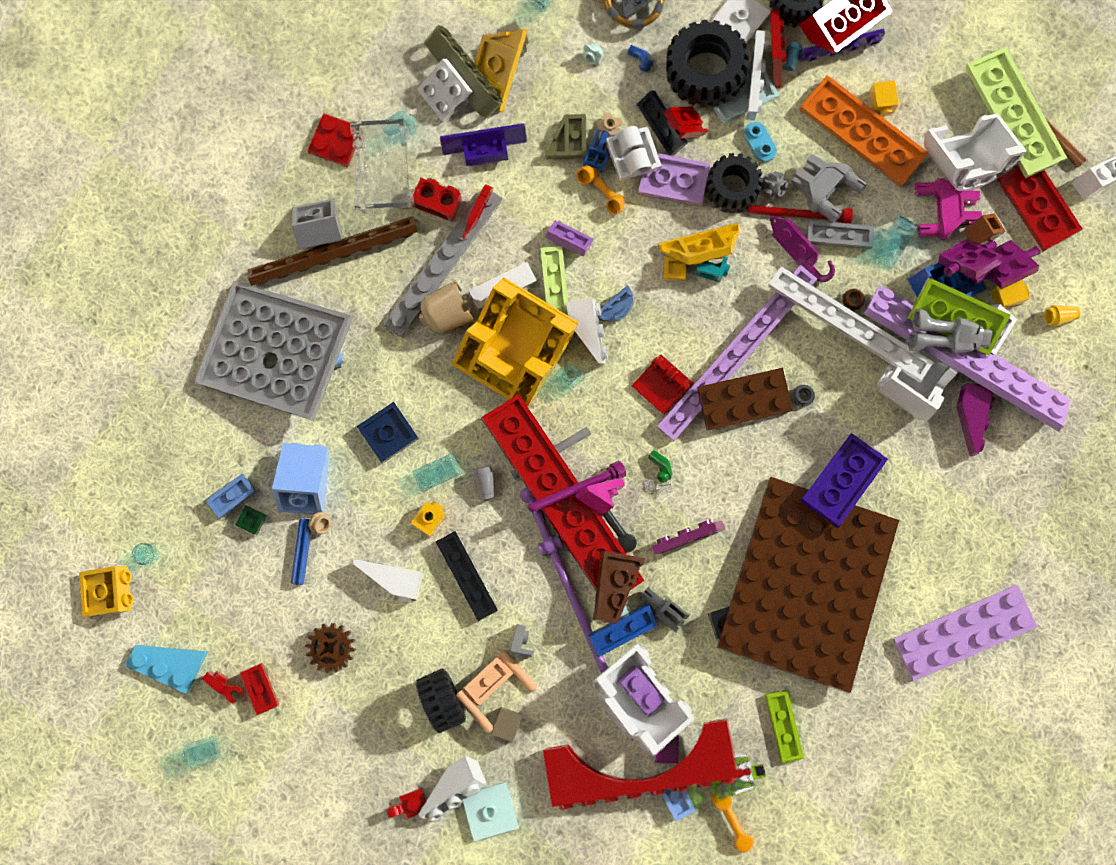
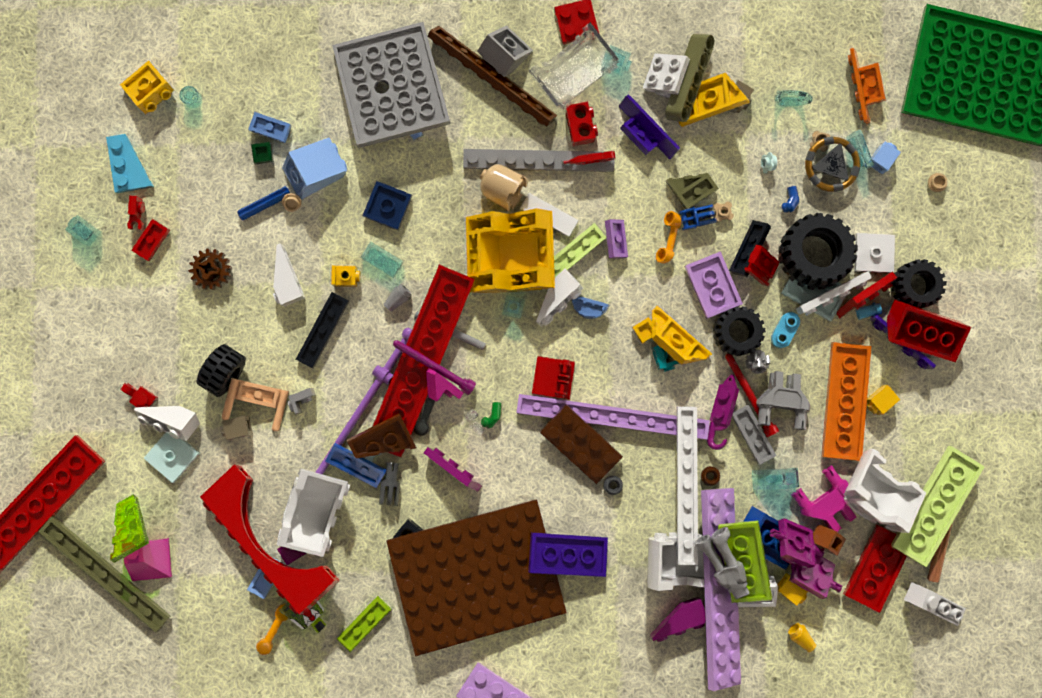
camera: 50 degrees right, 5 degrees up
white plate [606,126,662,181] -> none
medium lavender plate [617,665,664,716] -> none

